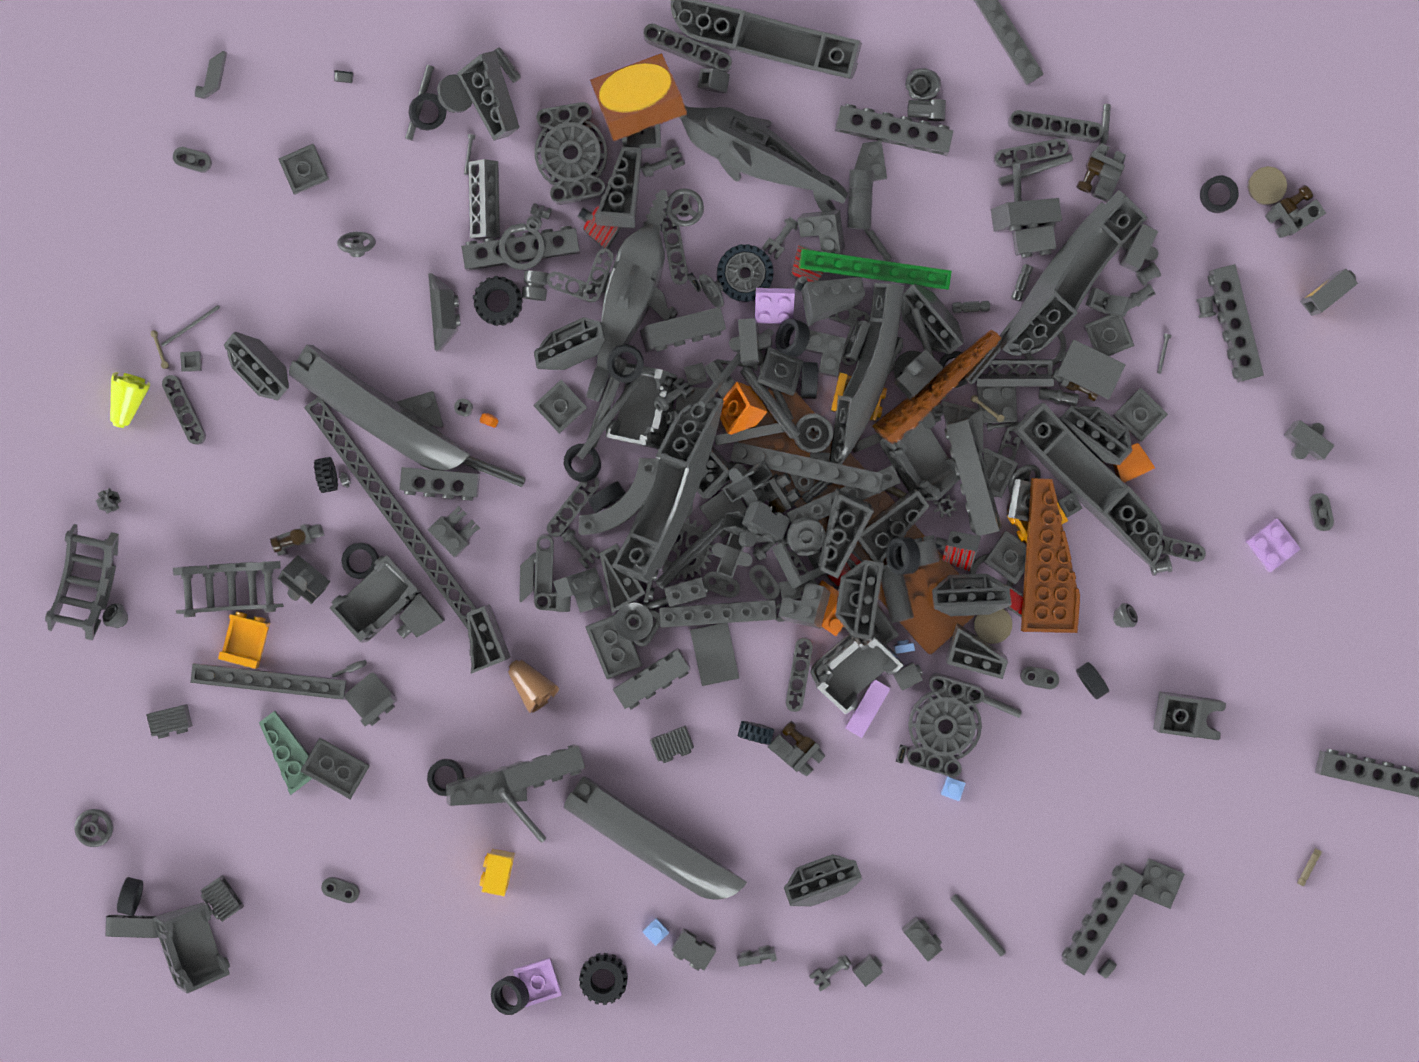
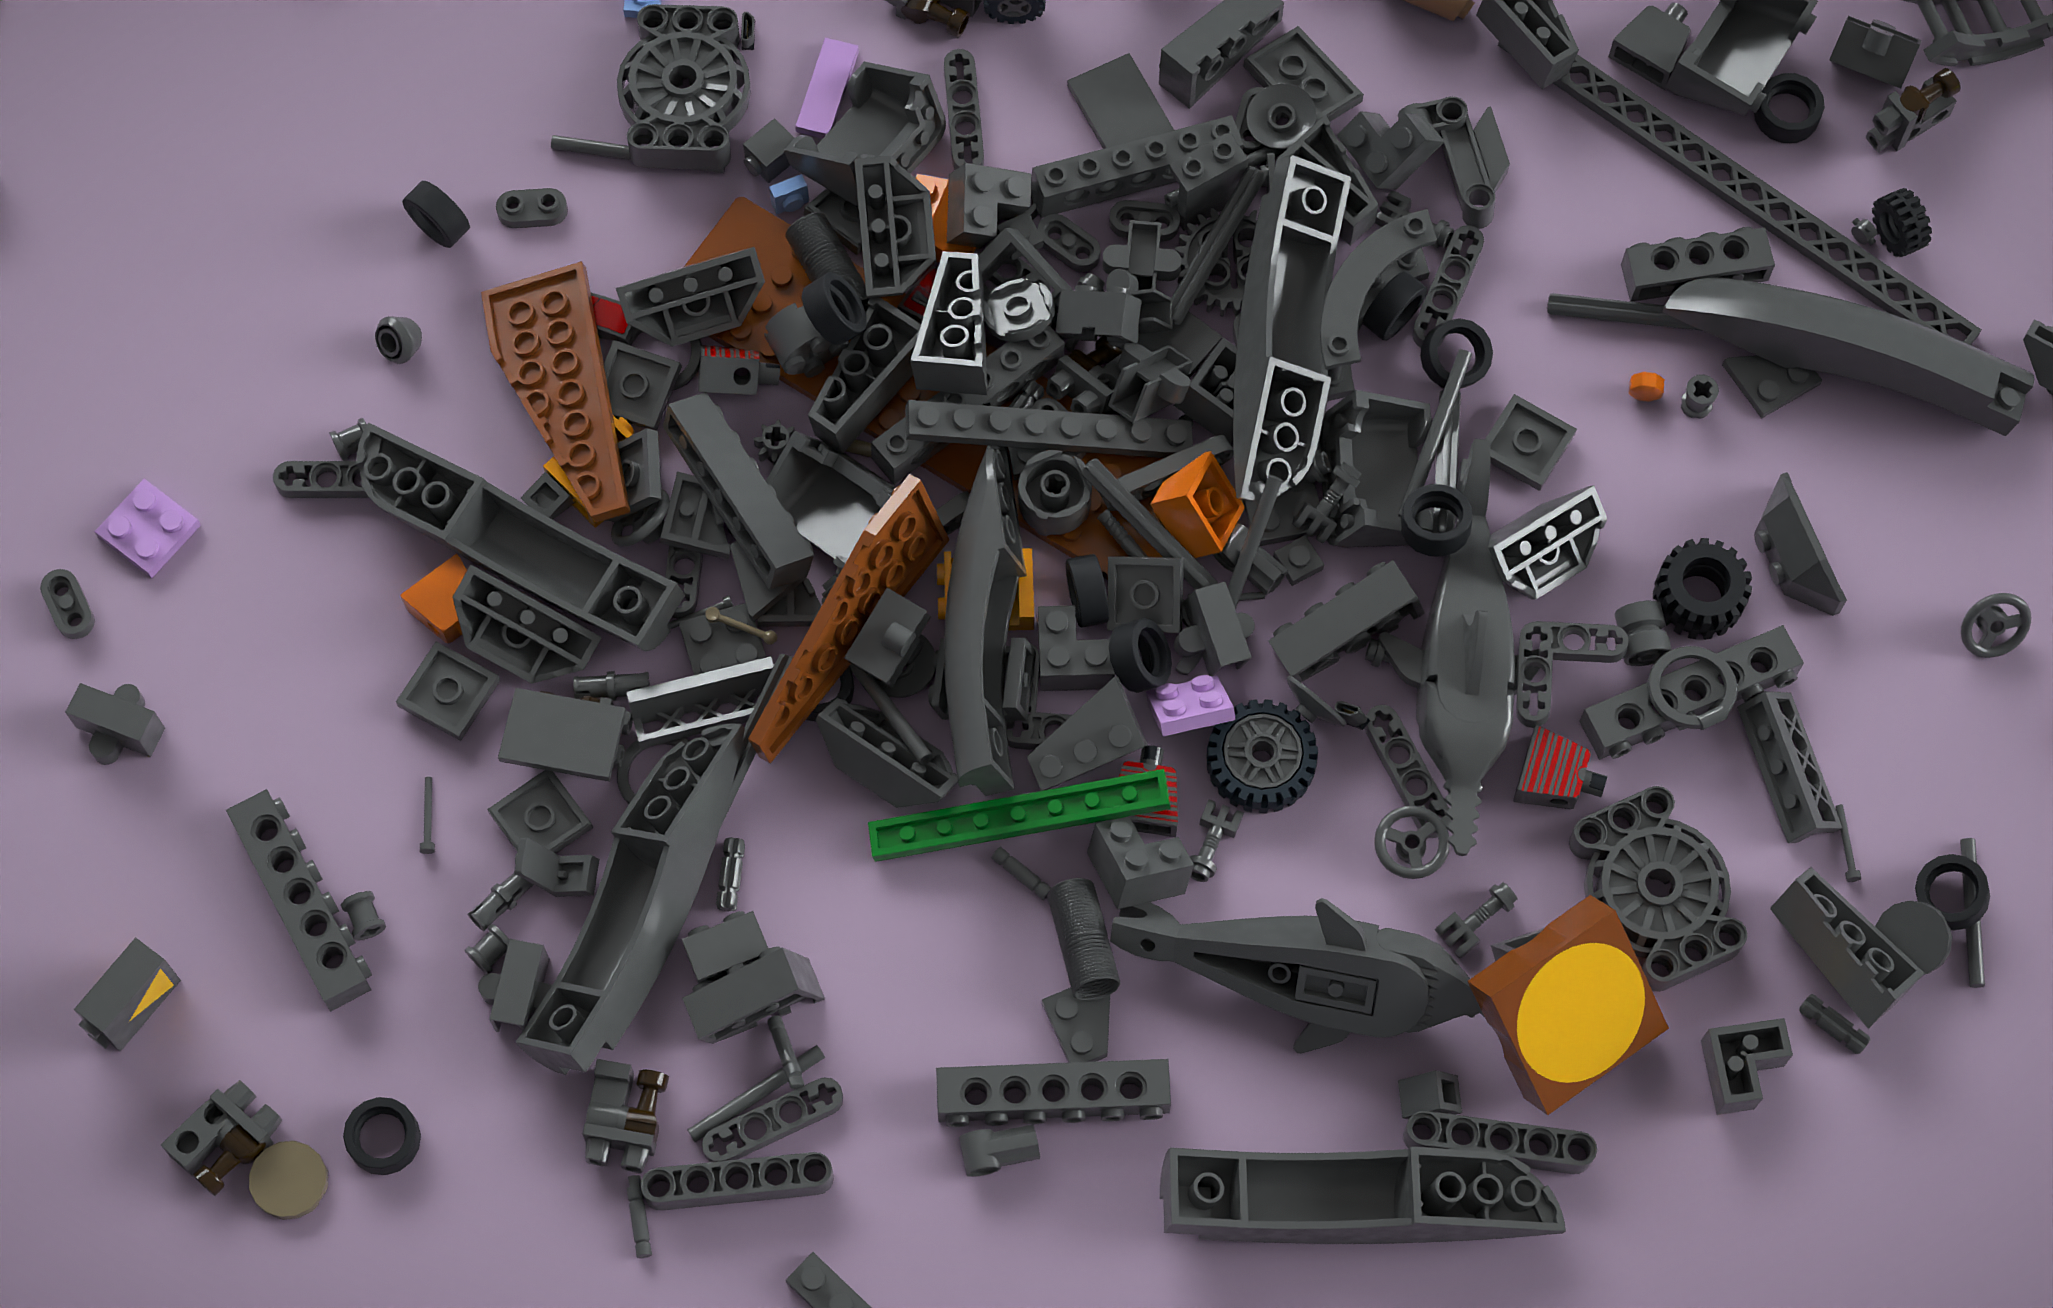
camera: 160 degrees right, 20 degrees down
dark grey brick [427,505,480,557] -> none
dark grey hinge [526,203,552,231] -> none
dark grey wedge [595,147,642,228] -> none
dark grey hair [905,68,941,101] -> none
dark grey wedge [946,622,1008,679] -> none
dark grey axle [952,301,990,313] -> none
dark tan tile [974,609,1012,644] -> none
dark grey brick [1153,691,1226,740] -> none
none -> dark grey brick [1701,1018,1793,1115]

